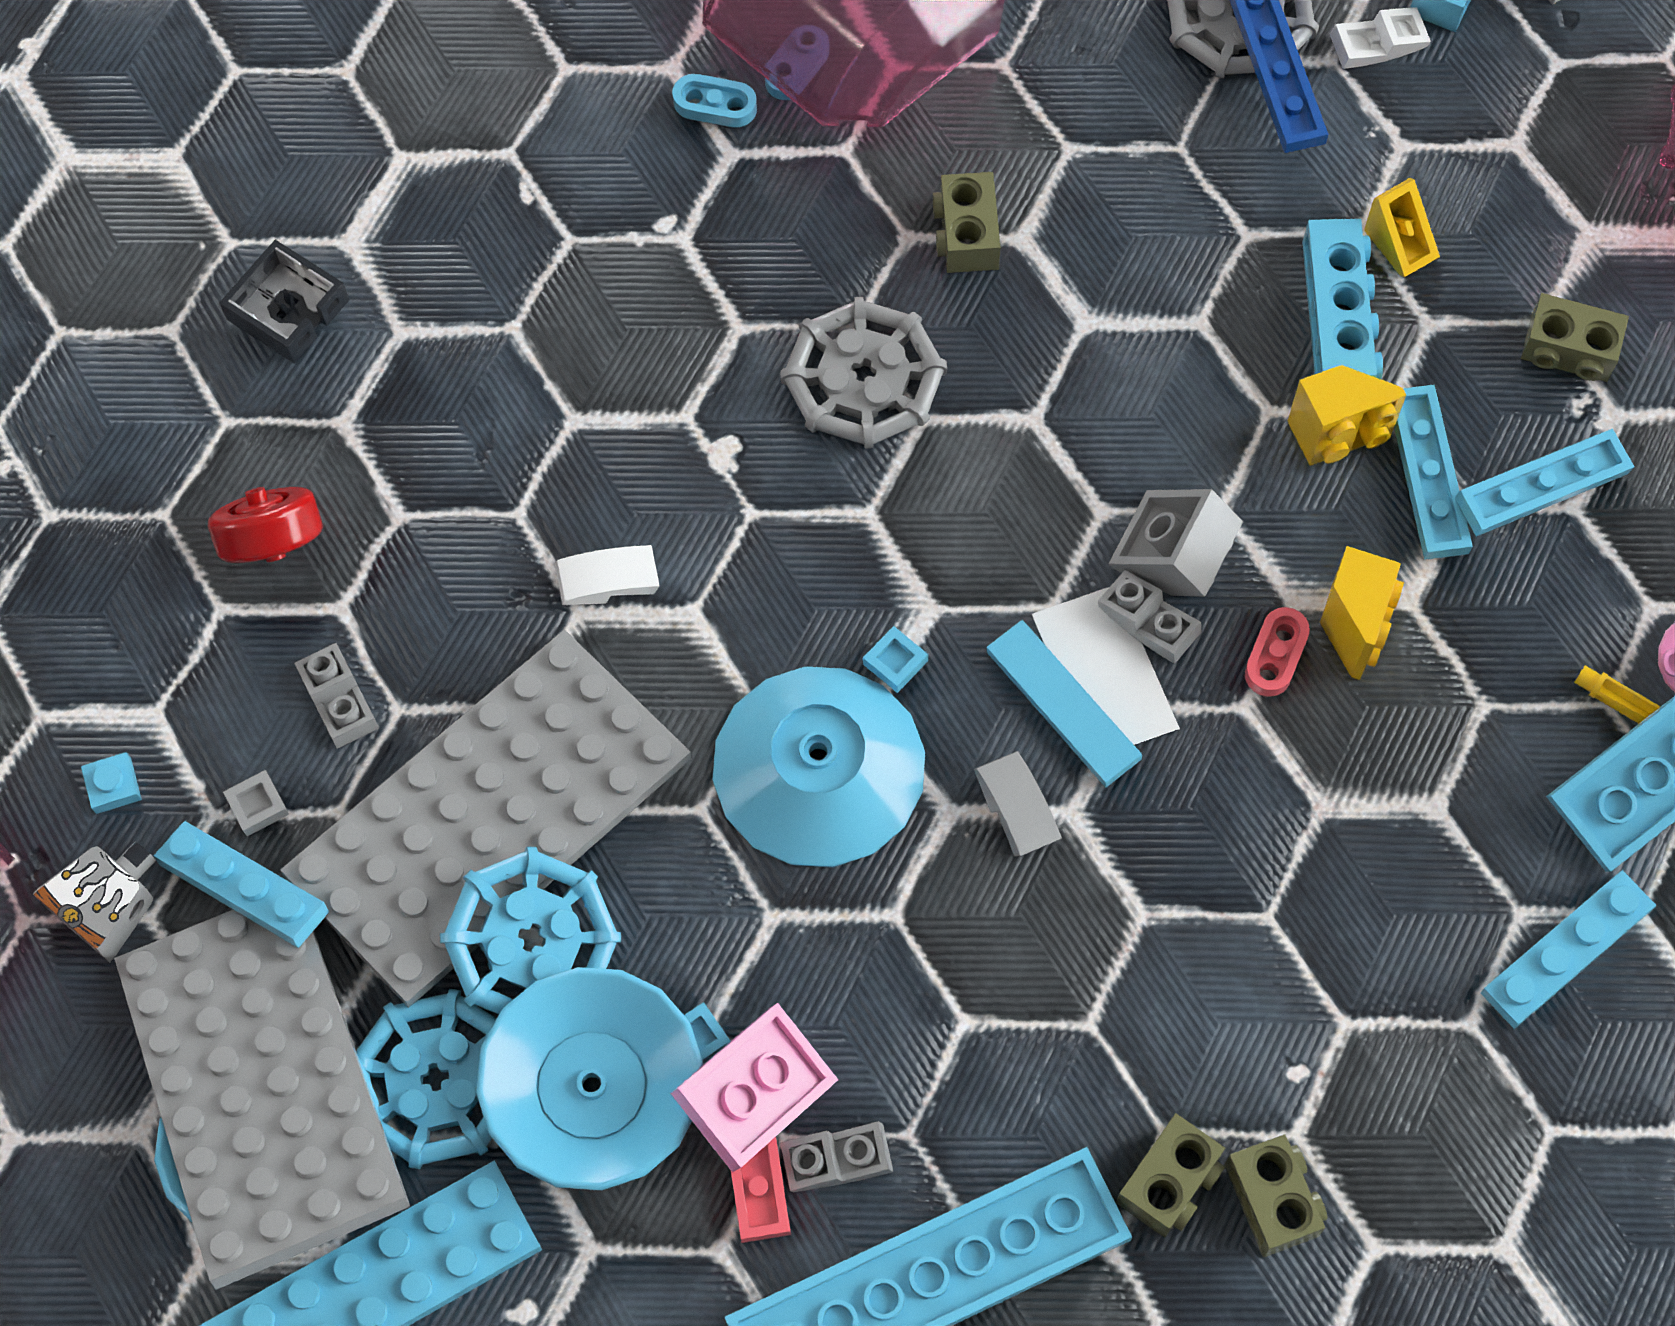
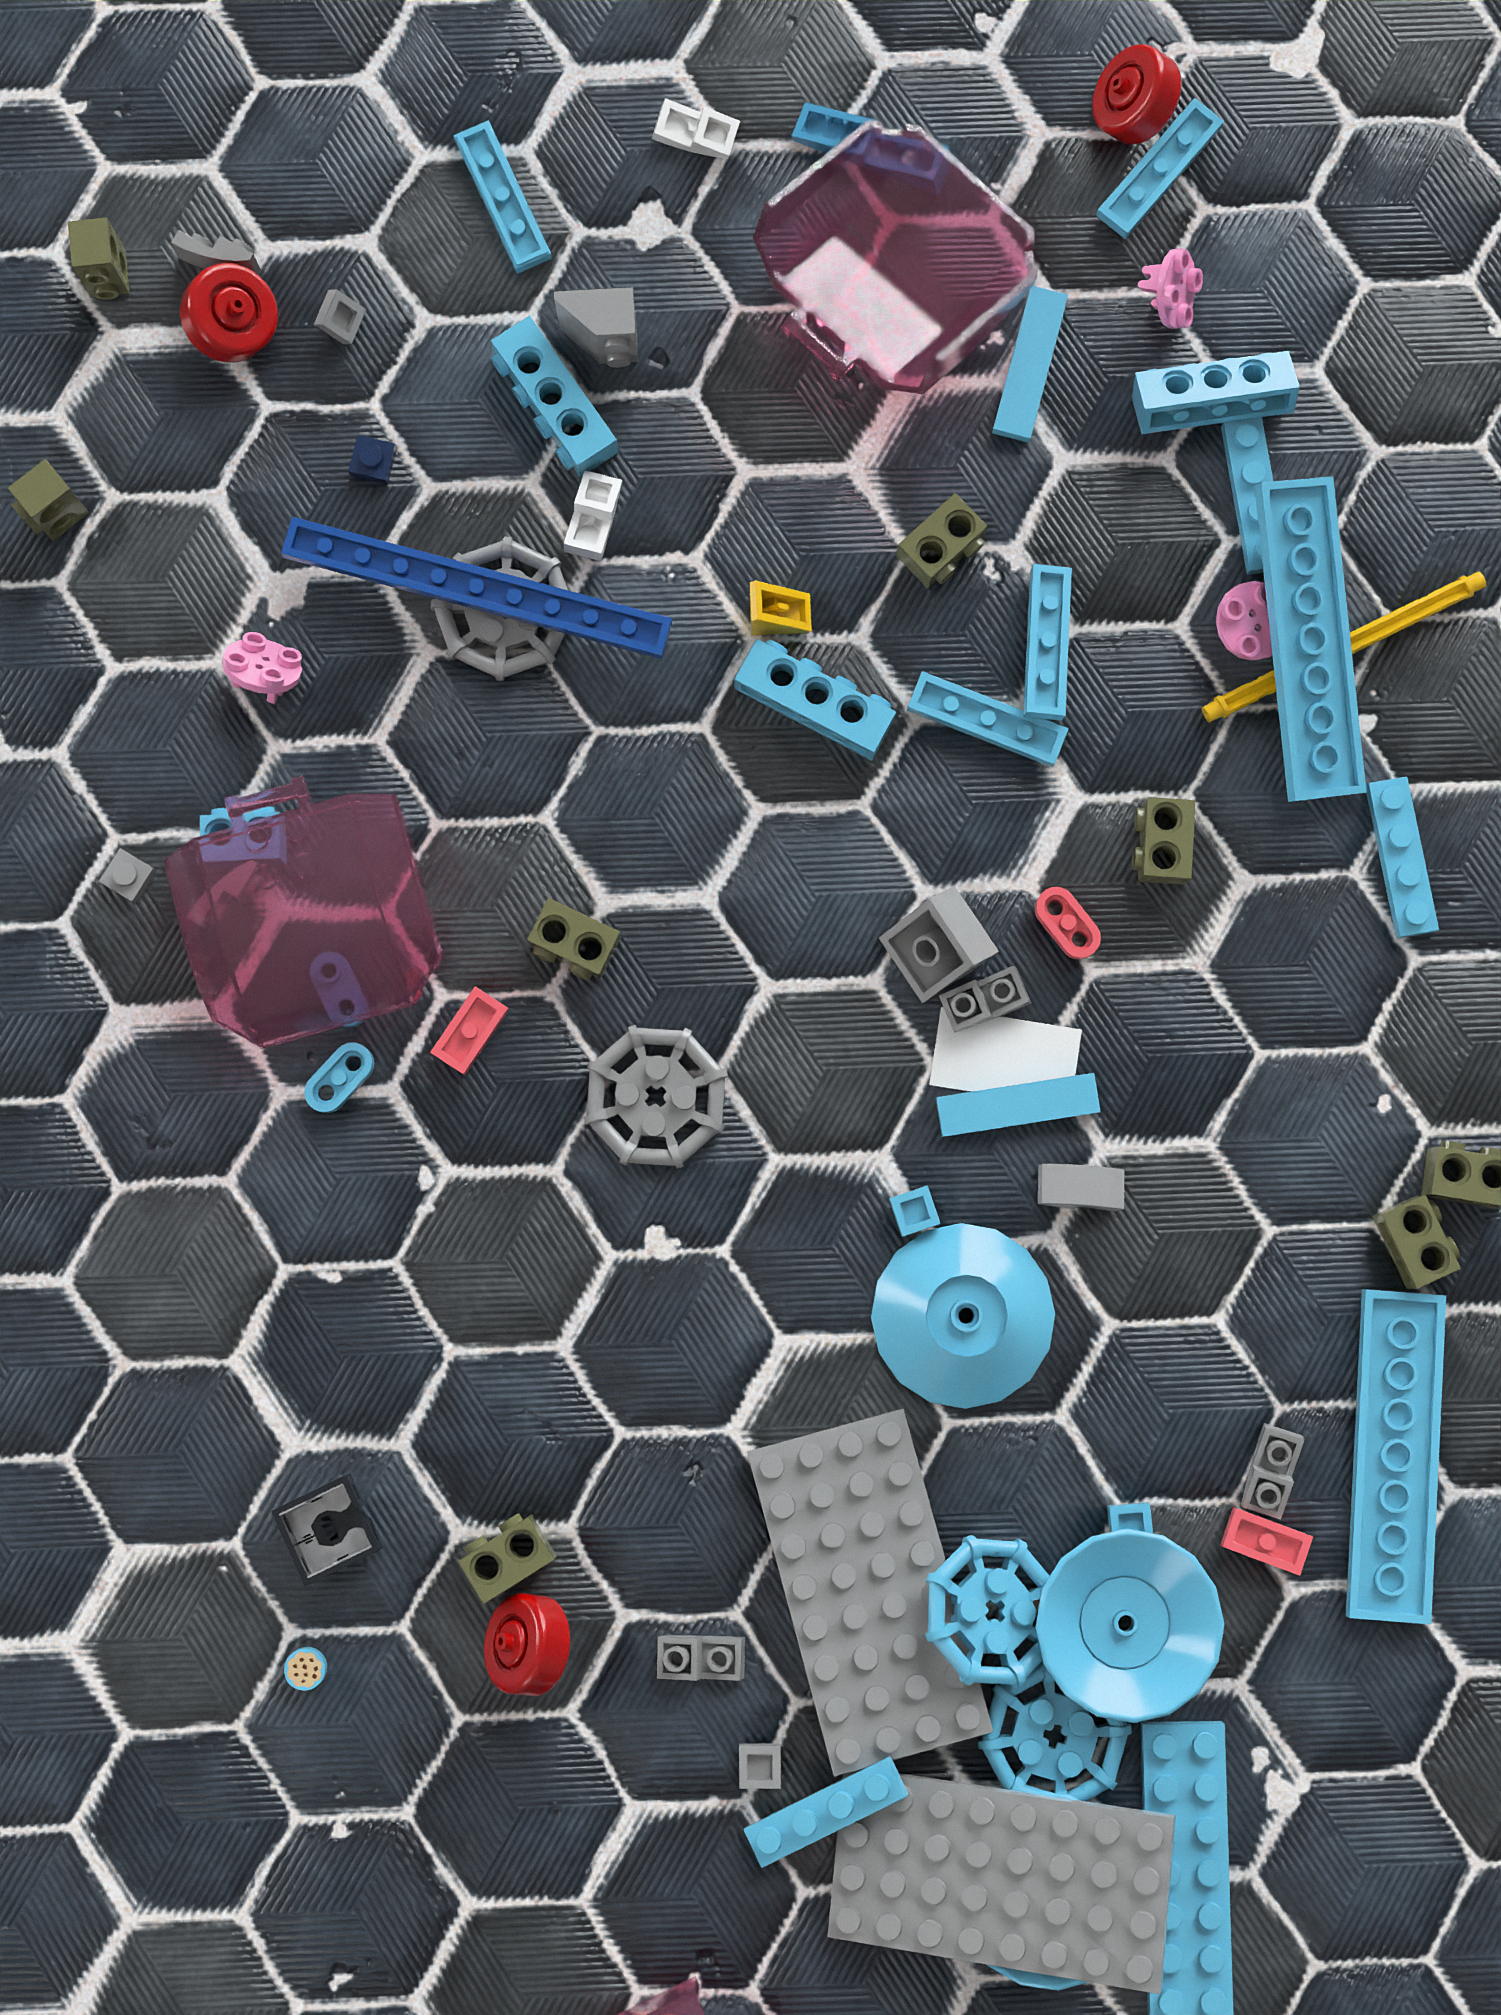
camera: 65 degrees left, 15 degrees up
torso [33,841,156,963] -> none
medium azure plate [81,752,142,814] -> none
white slope [555,545,659,605] -> none
bright pink plate [670,1003,838,1172] -> none
yellow slope [1287,365,1406,466] -> none
yellow slope [1320,546,1404,680] -> none
none -> tile [284,1647,327,1691]
none -> coral plate [430,986,509,1075]
none -> olive brick [458,1513,557,1604]
none -> olive brick [1132,797,1196,885]

